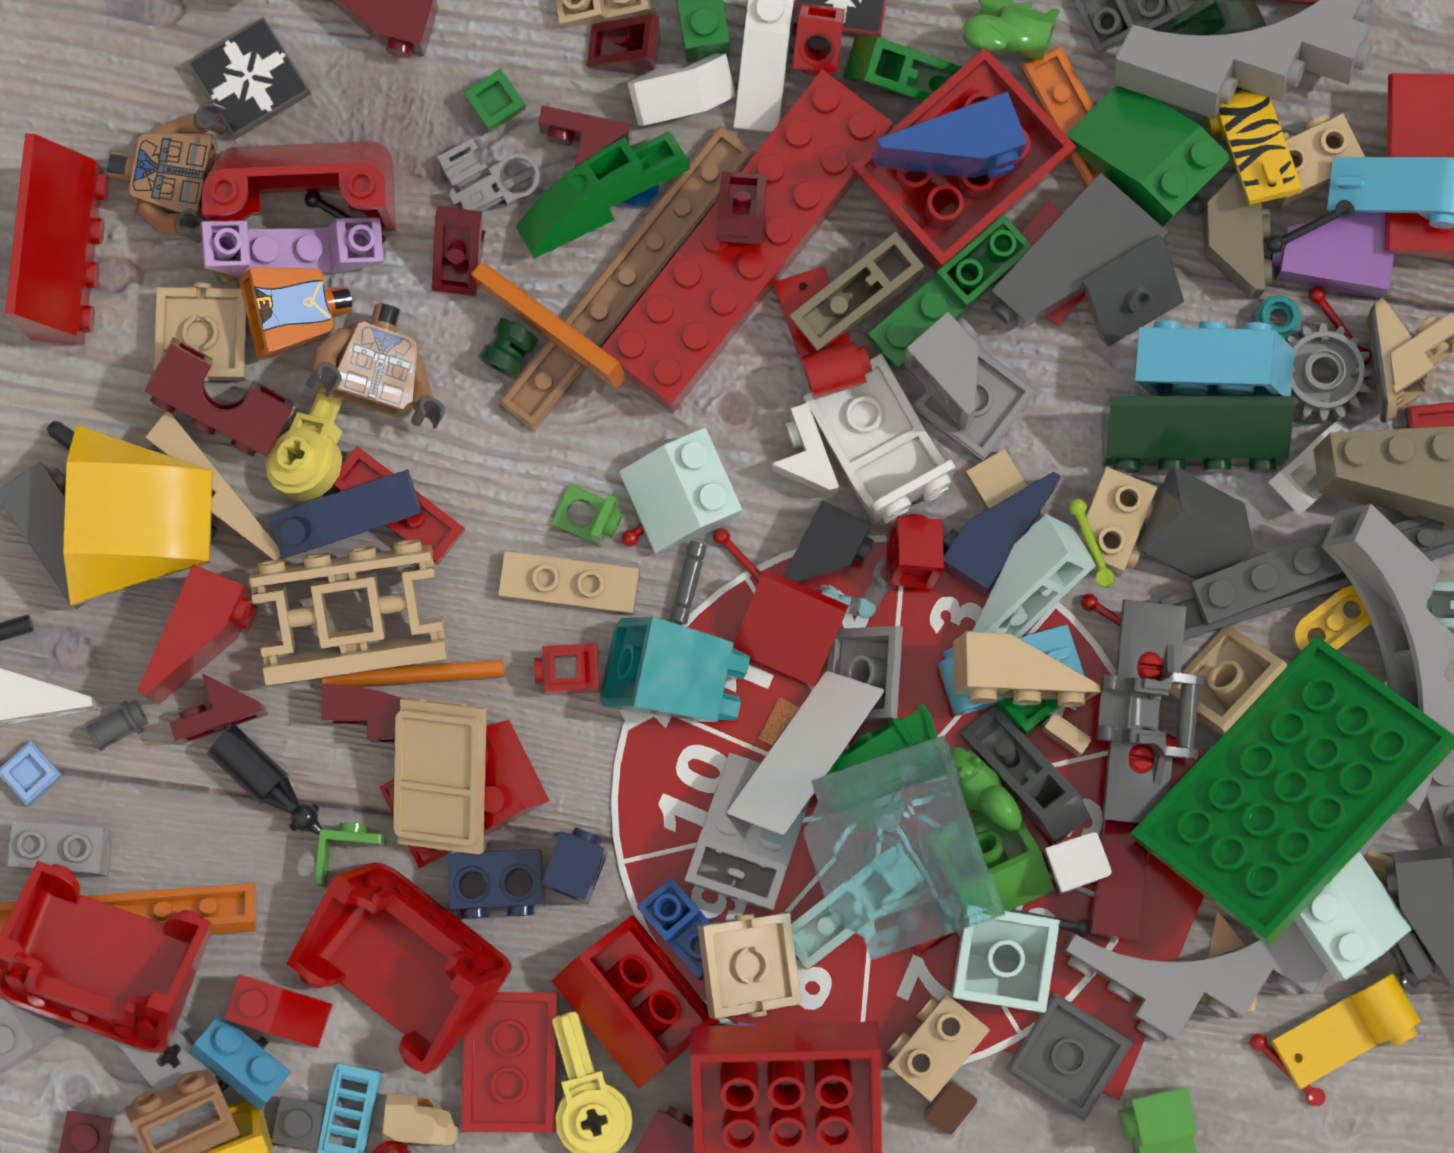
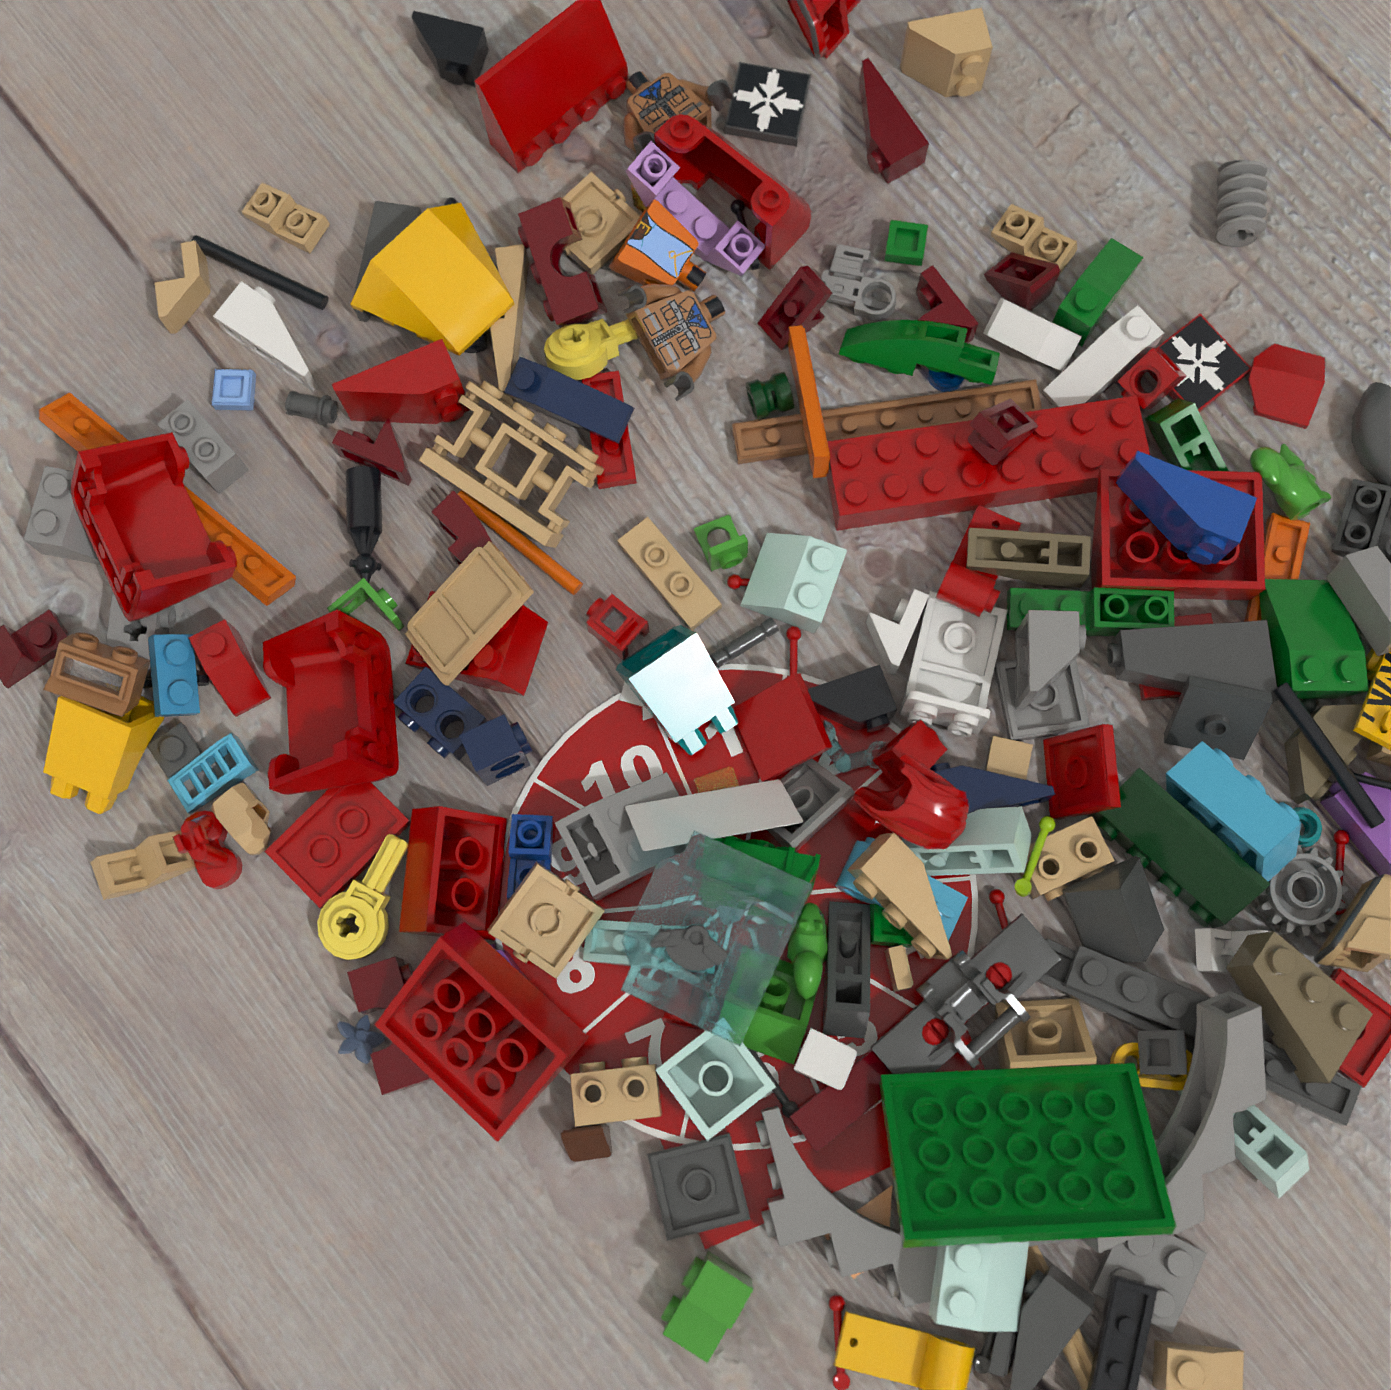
camera: 45 degrees right, 5 degrees down
none -> dark grey piece [650,923,729,971]
none -> red hair [853,753,969,849]
none -> red tile [1043,724,1121,820]
none -> dark grey plate [1138,1030,1187,1075]
none -> black bar [1272,681,1385,829]

